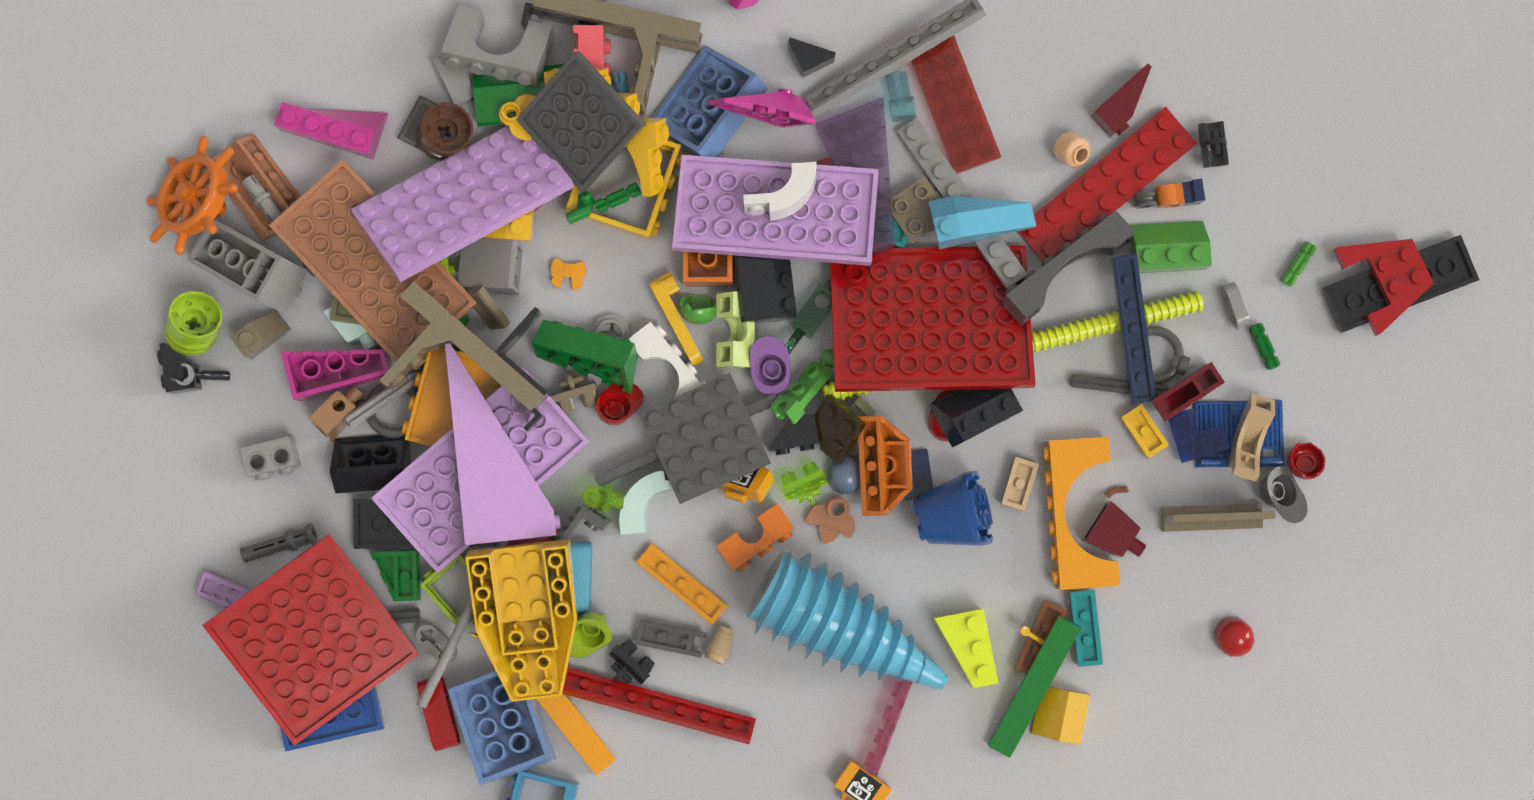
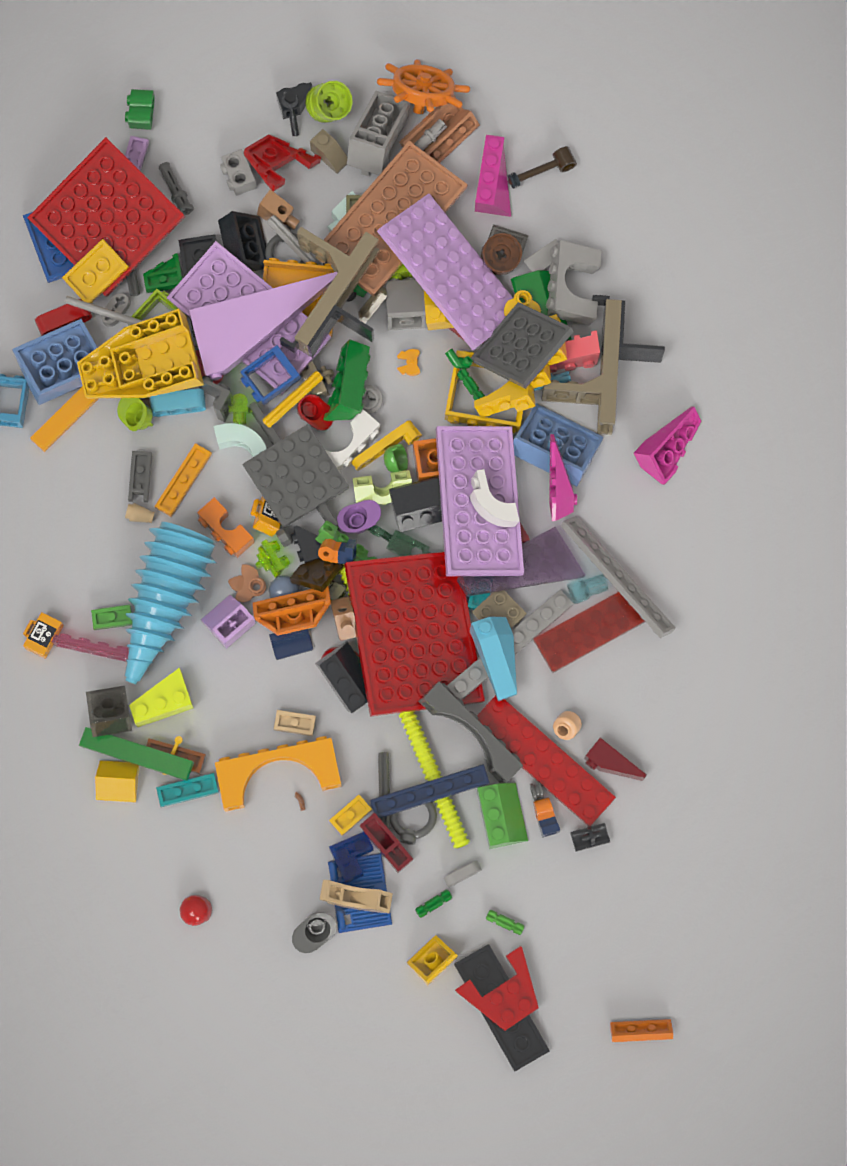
camera: 80 degrees right, 10 degrees down
dark pink wedge [281,349,392,401] -> none
red plate [562,667,756,744] -> none
black hips [609,639,655,685] -> none
black slope [788,37,836,78] -> none
blue cone [913,470,993,546] -> none
dark red torso [1082,501,1146,557] -> none
dark tan fence [1161,503,1275,532] -> none
red hair [1287,442,1326,480] -> none
none -> yellow tile [62,239,129,304]
none -> clear smoke brick [86,686,132,737]
none -> bright green plate [91,605,132,630]
none -> green brick [125,89,155,130]
none -> lavender slope [201,595,256,649]
none -> blue window [240,345,301,405]
none -> red wing [244,134,321,192]
none -> yellow axle [263,371,323,428]
none -> dark grey tile [276,528,293,547]
none -> leg [318,539,357,564]
none -> medium nougat torso [331,596,356,641]
none -> yellow slope [407,935,458,986]
none -> dark brown piece [508,146,577,189]
none -> orange plate [610,1019,673,1042]

